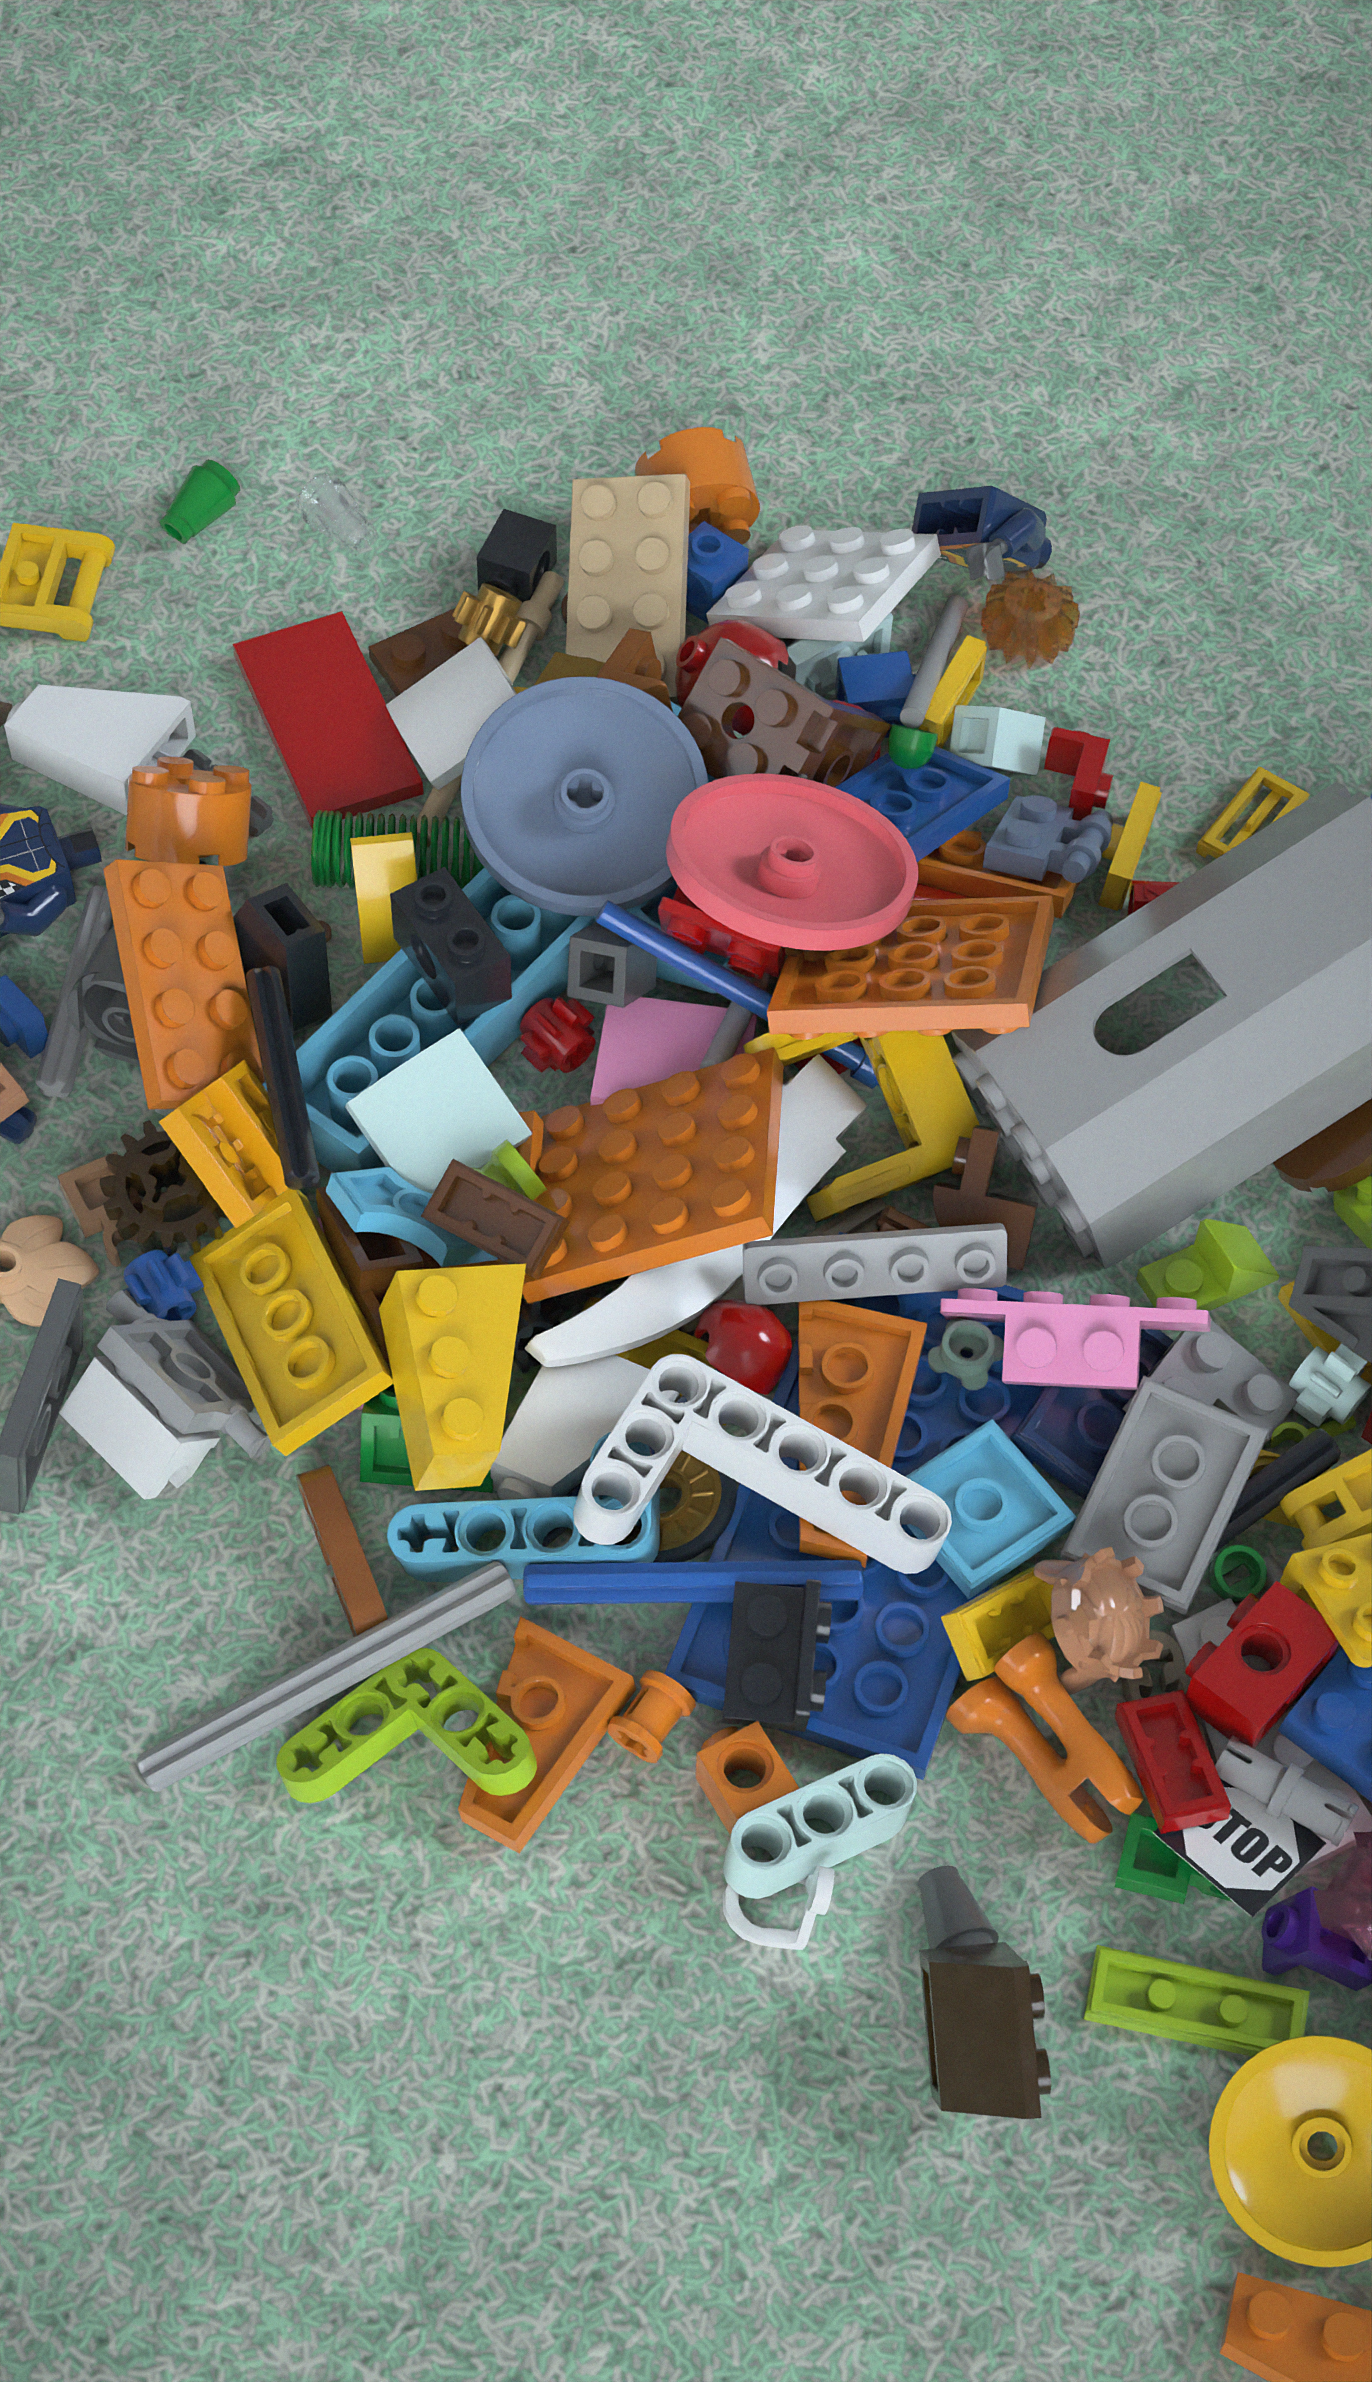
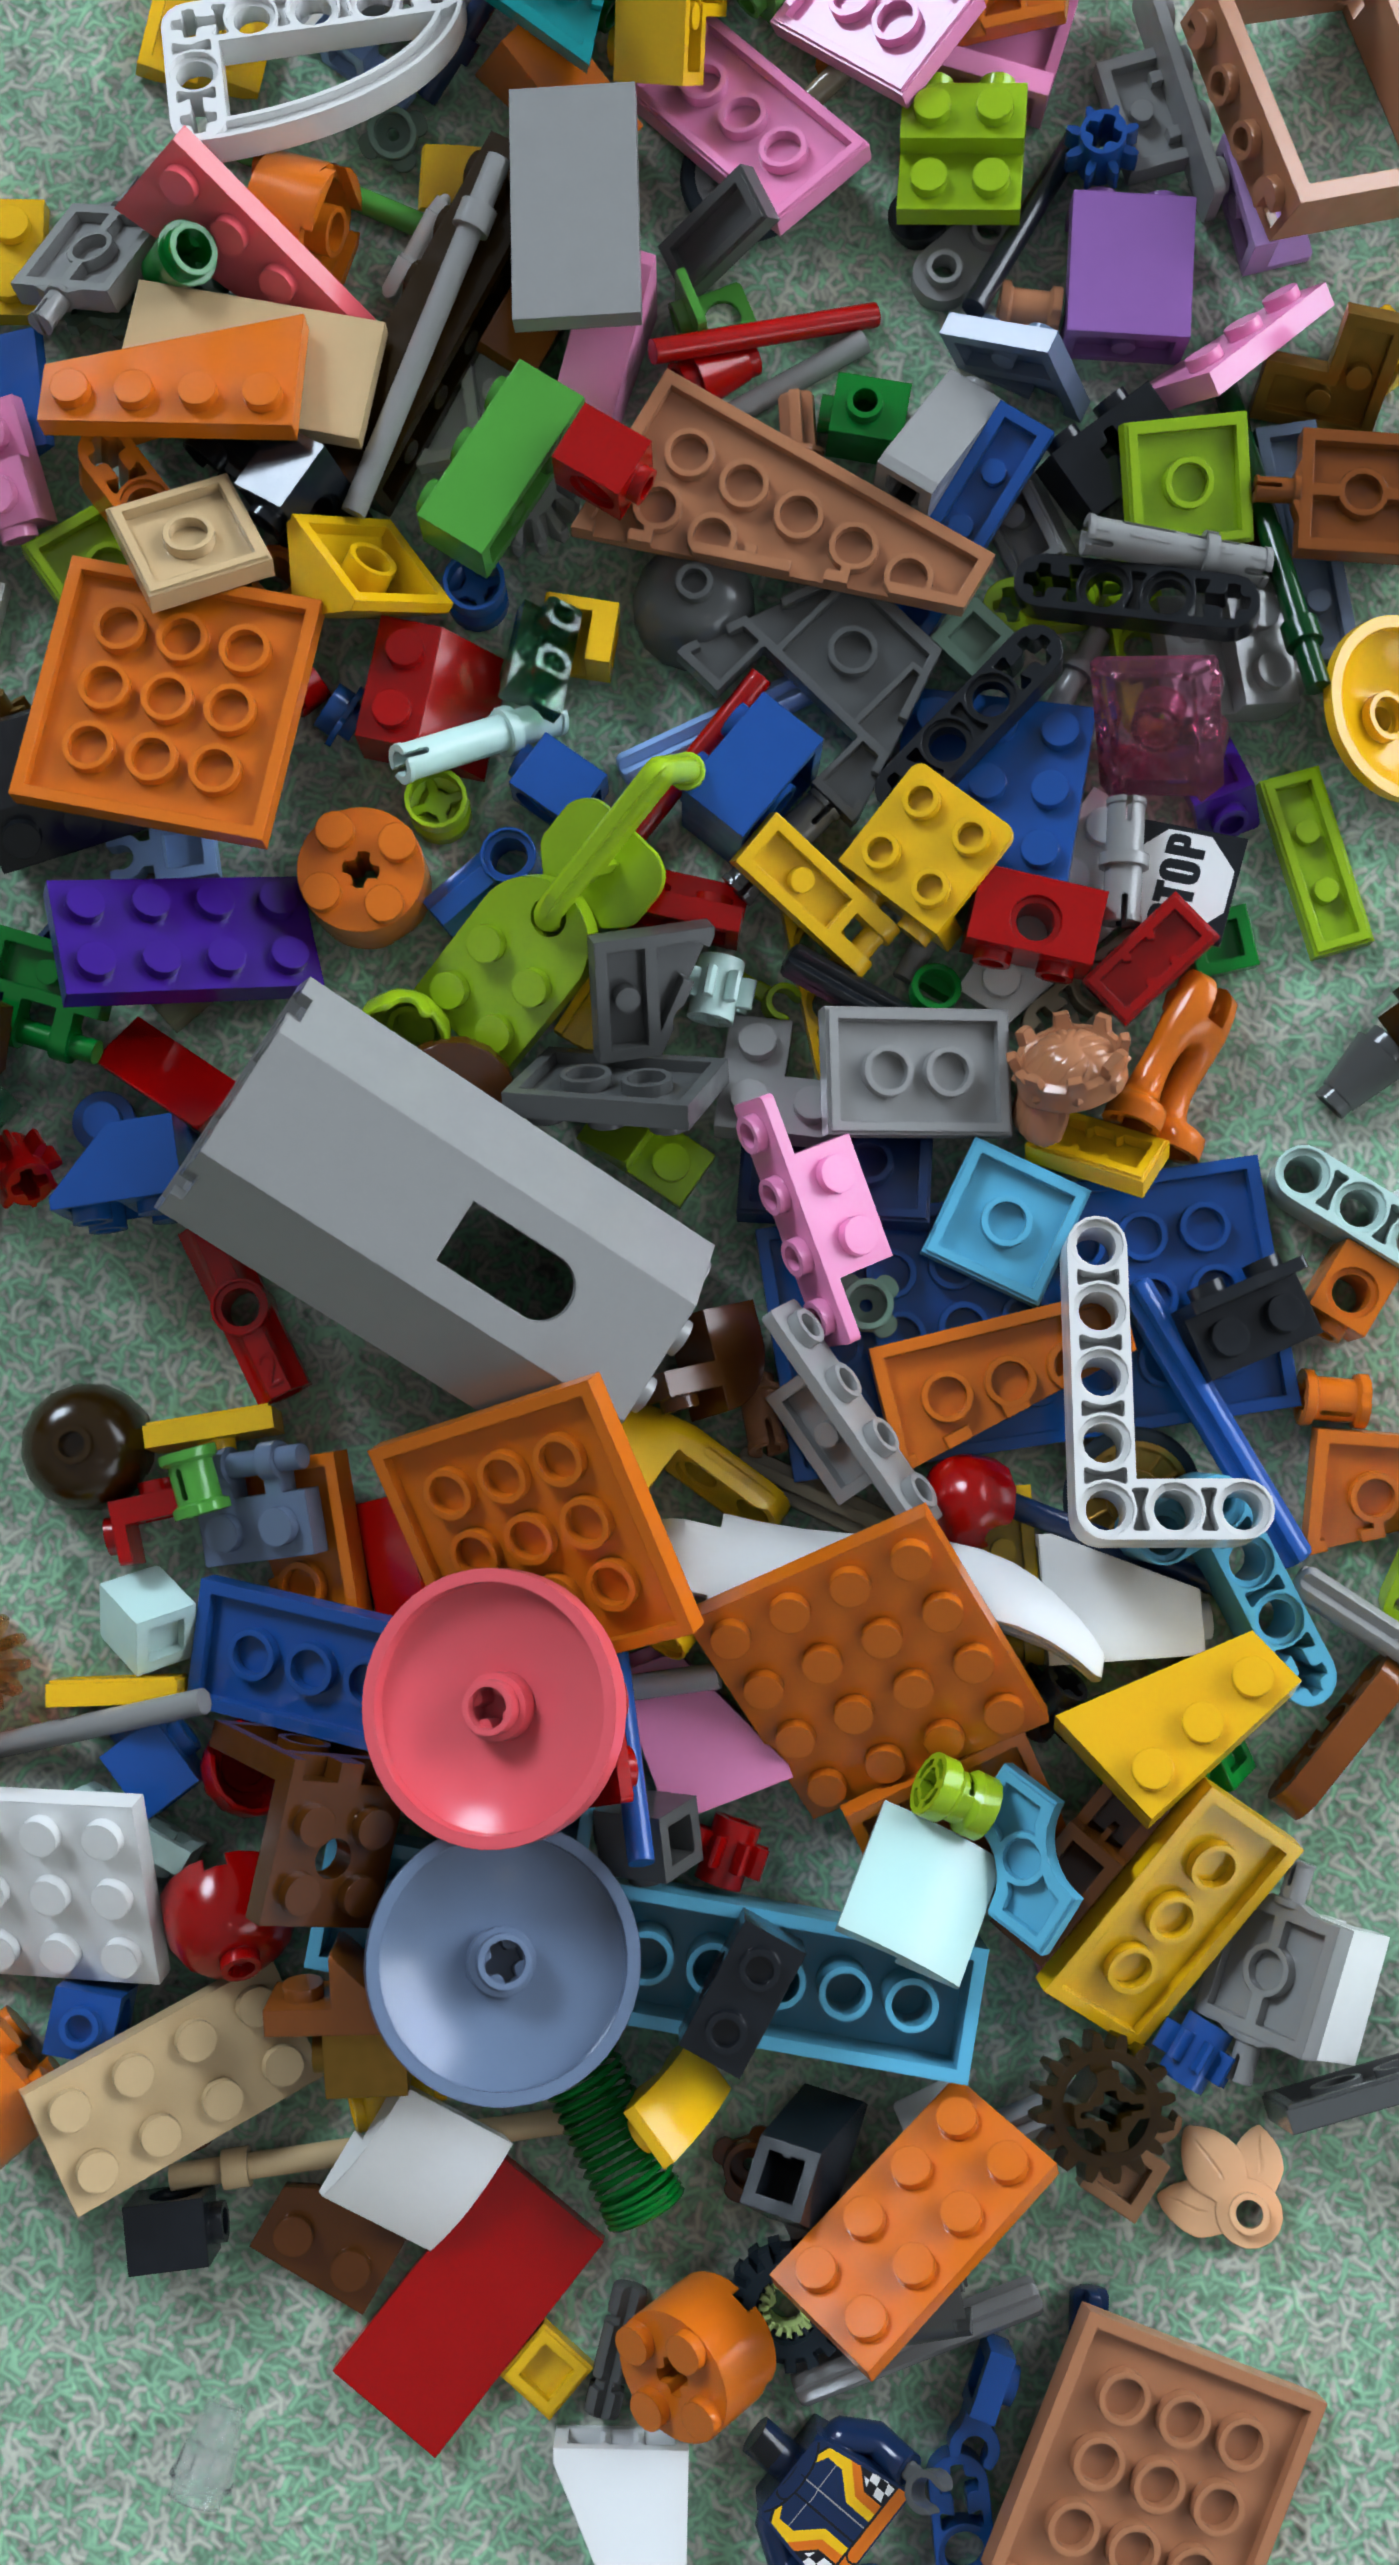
camera: 120 degrees left, 25 degrees up
light orange slope [158,1060,319,1228] -> none
black axle [246,965,320,1190] -> none
reddish brown plate [421,1159,570,1280] -> none
pearl gold gear [452,583,528,656] -> none
green hinge [888,724,938,769] -> none
yellow tile [1196,766,1310,859] -> none
none -> dark brown cylinder [21,1383,155,1510]
none -> bright green bush [157,1442,232,1522]
none -> yellow tile [500,2317,594,2421]
none -> dark grey plate [501,1046,729,1136]

